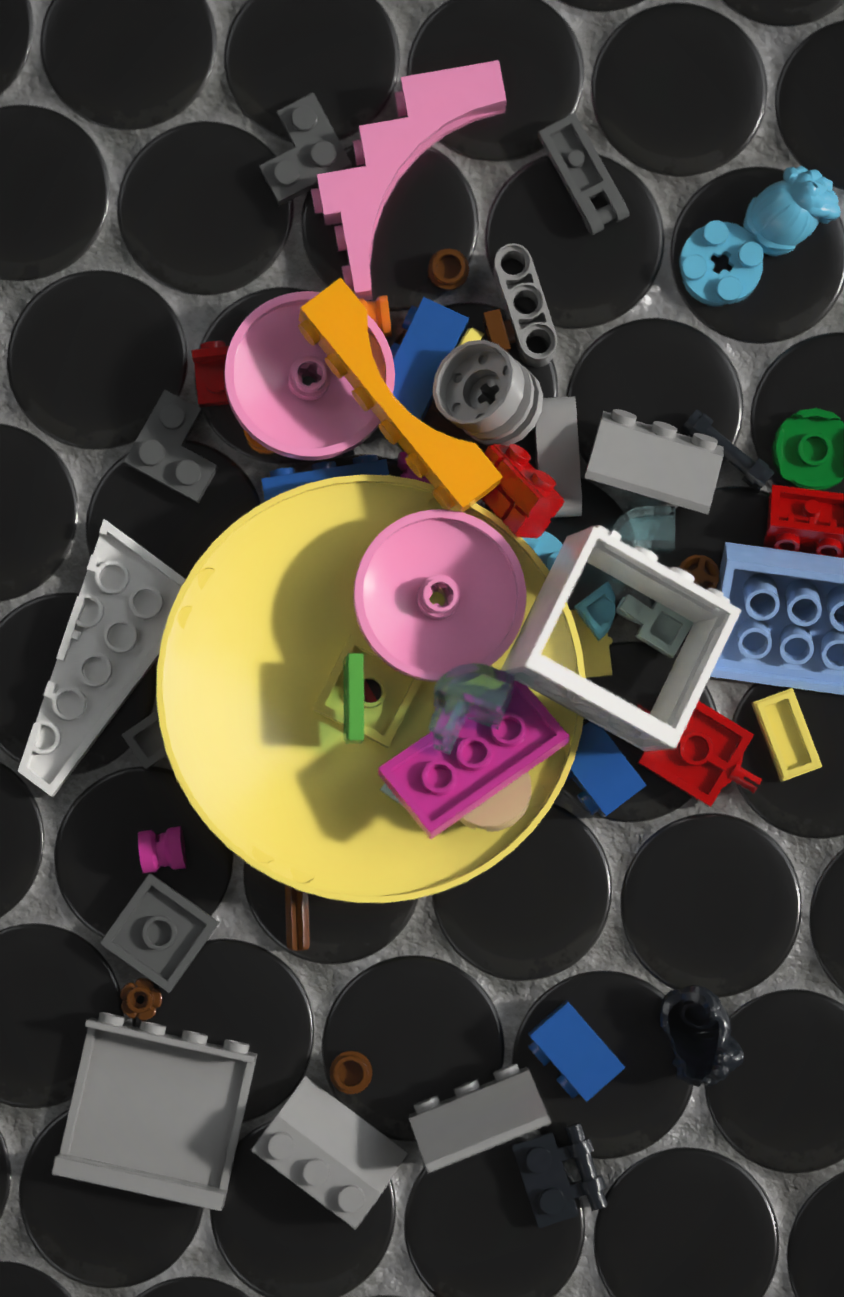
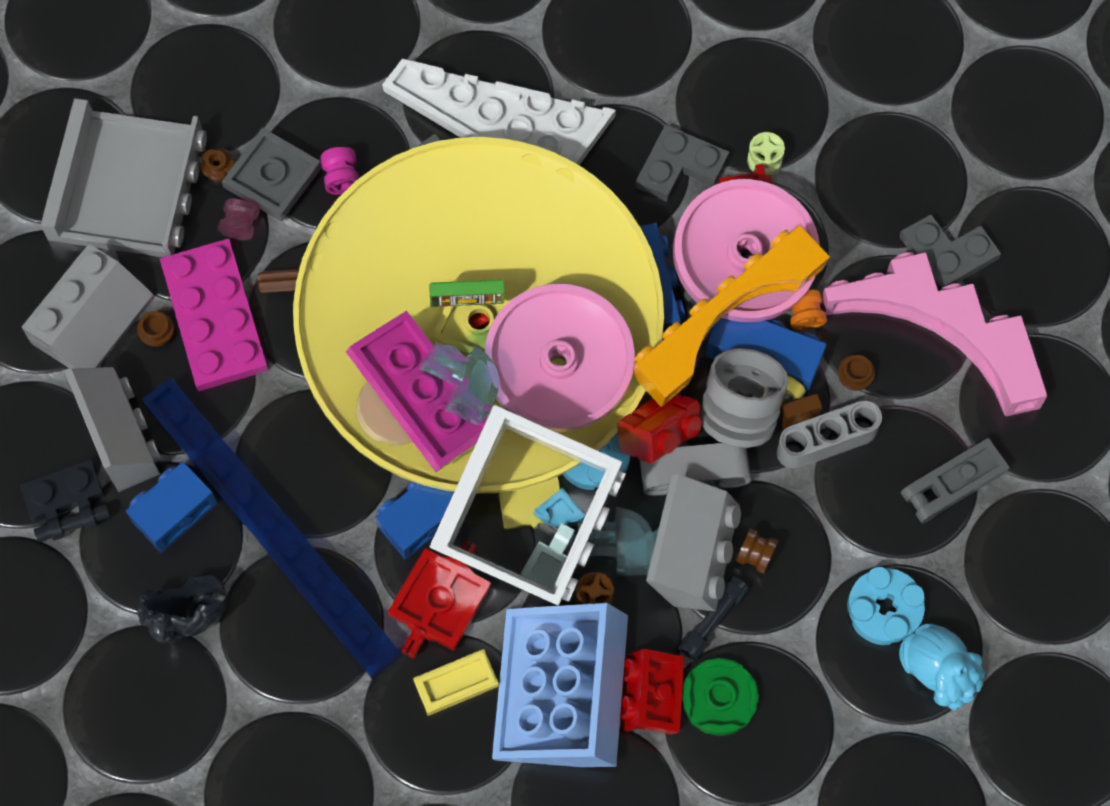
camera: 90 degrees right, 15 degrees down
none -> clear blue plate [142,378,401,680]
none -> dark pink plate [160,239,268,391]
none -> clear pink wheel [218,199,260,240]
none -> reddish brown wheel [736,528,779,574]
none -> yellowish green wheel [747,132,785,175]

